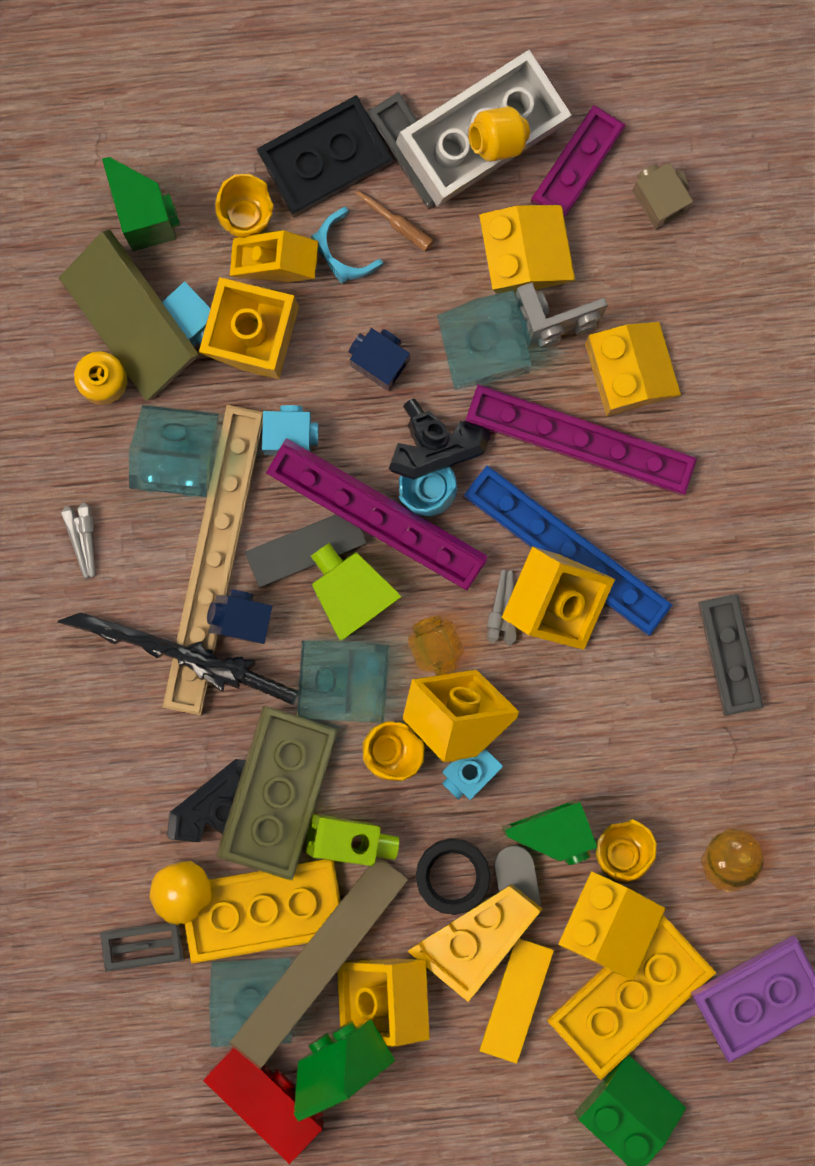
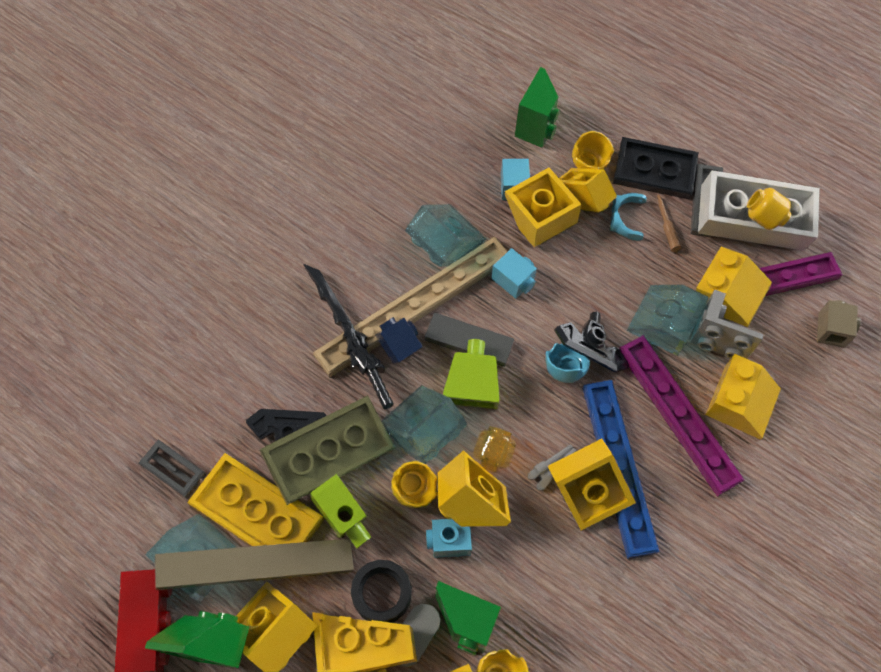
camera: 40 degrees right, 20 degrees down
olive tile [58,230,199,401] -> none
light grey piece [61,502,96,579] -> none
yellow head [74,351,127,405] -> none
yellow hair [149,861,211,925] -> none
magenta tile [266,438,488,591] -> none
dark blue brick [348,328,410,392] -> none
dark grey tile [698,594,764,716] -> none

